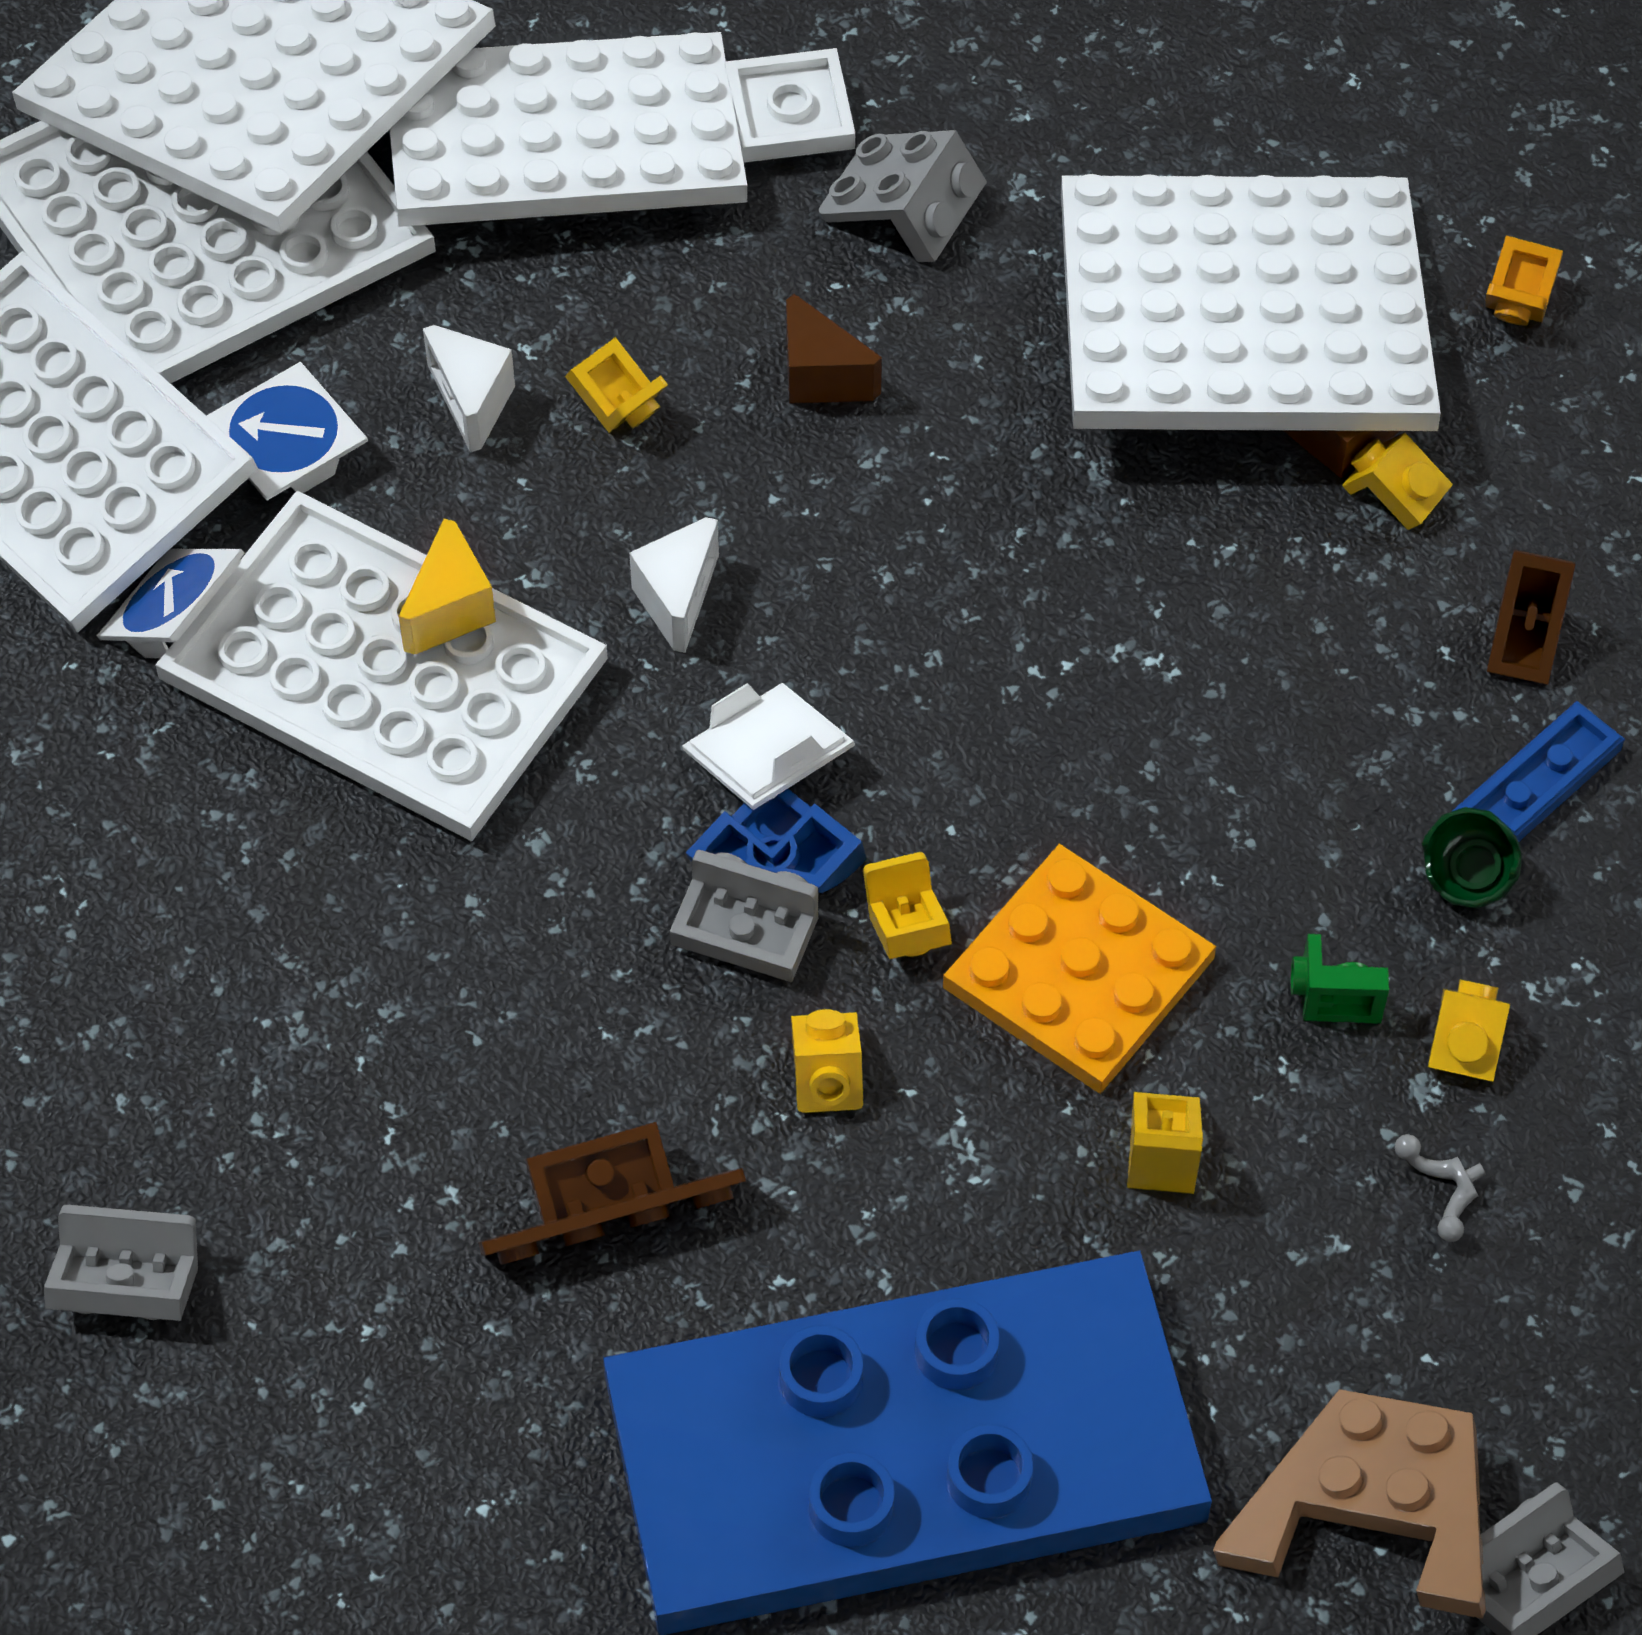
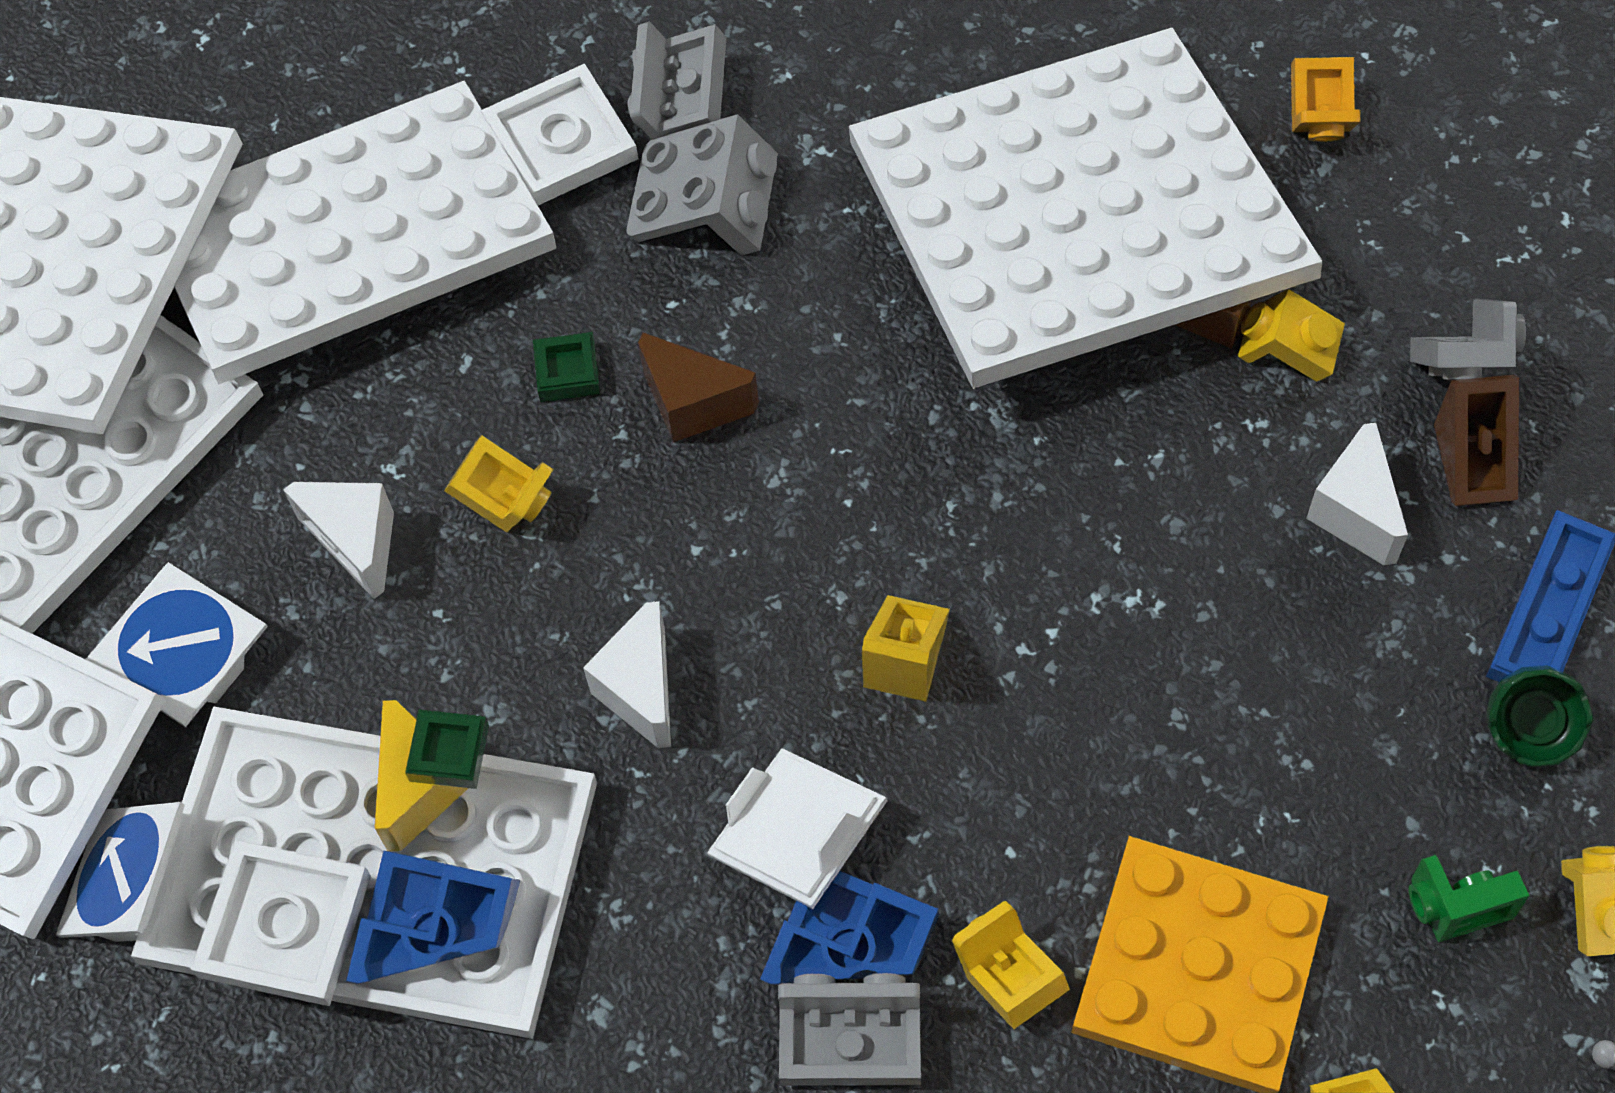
camera: 15 degrees left, 5 degrees up
none -> white plate [191,840,371,1006]
none -> blue slope [346,850,520,984]
none -> dark green tile [405,709,489,789]
none -> dark green tile [533,332,601,402]
none -> light grey bracket [628,21,727,140]
none -> yellow slope [862,595,950,702]
none -> white slope [1306,423,1408,565]
none -> light grey bracket [1410,299,1526,380]

